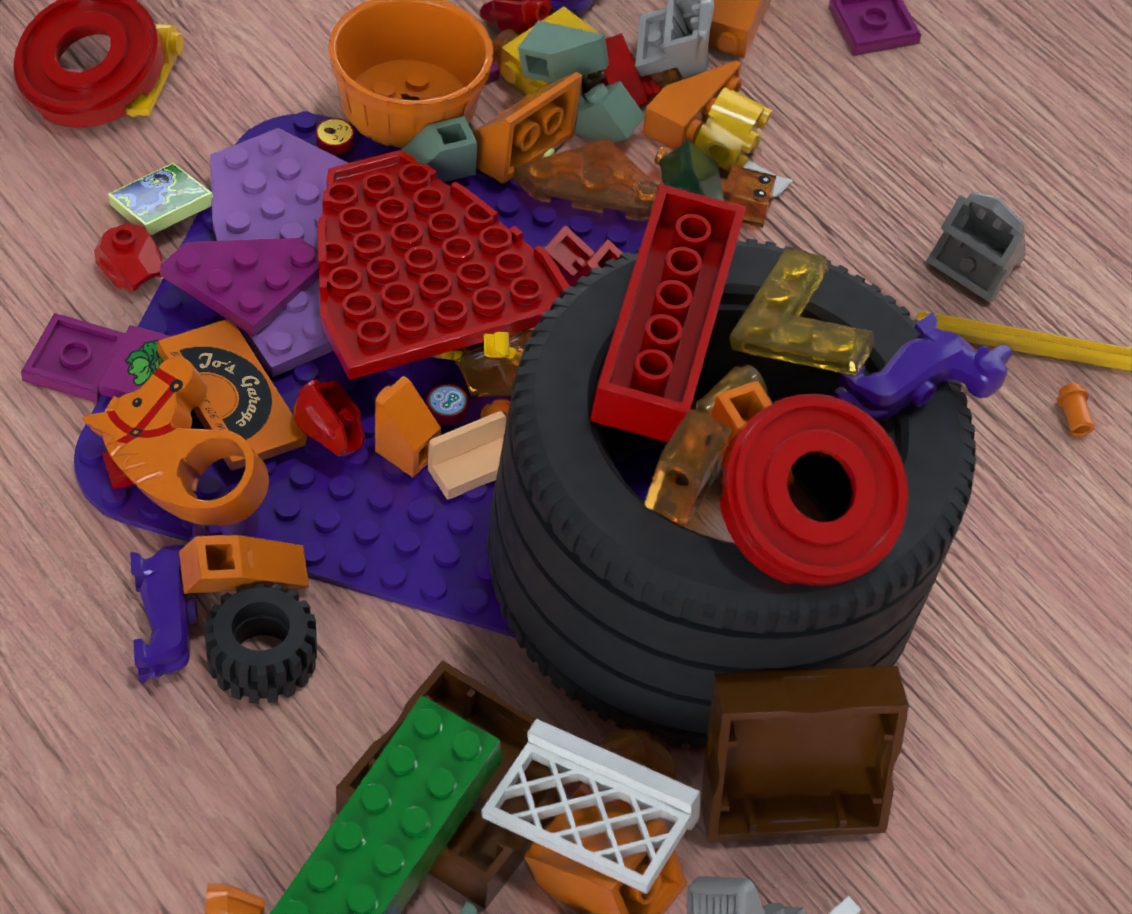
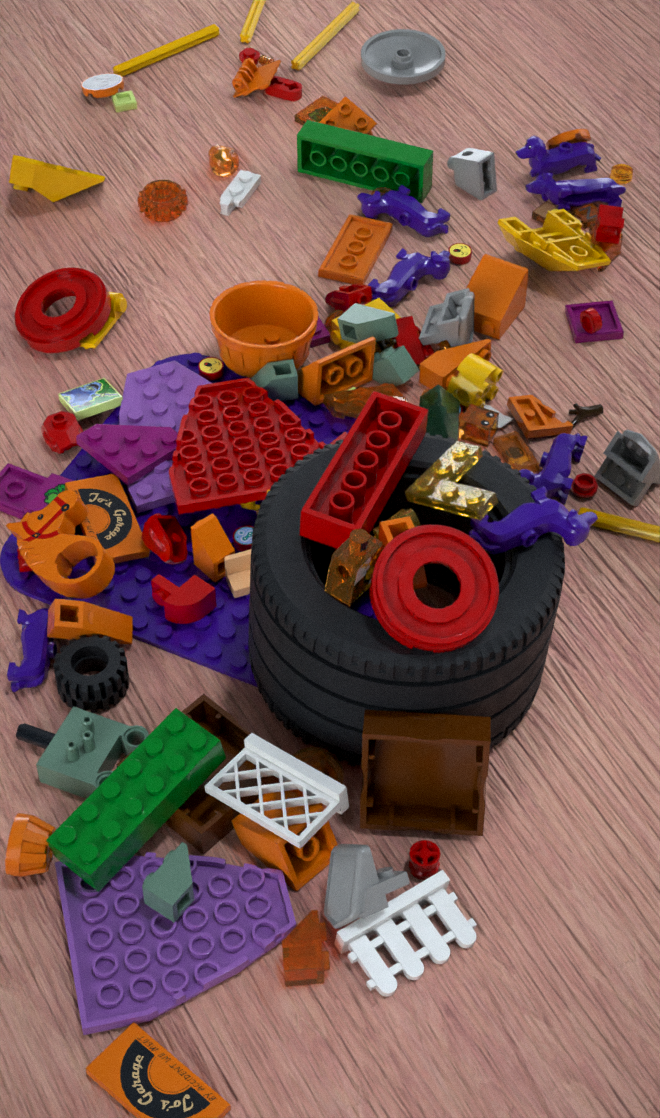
camera: 15 degrees right, 5 degrees down
none -> sand green piece [16,706,149,799]
none -> red brick [151,574,217,624]
none -> red wheel [409,840,441,880]
none -> clear orange tile [493,431,540,473]
none -> orange wing [507,395,573,438]
none -> dark purple animal [519,433,588,505]
none -> dark brown bar [569,403,603,429]
none -> red plate [571,473,598,498]
none -> red tile [580,308,602,334]

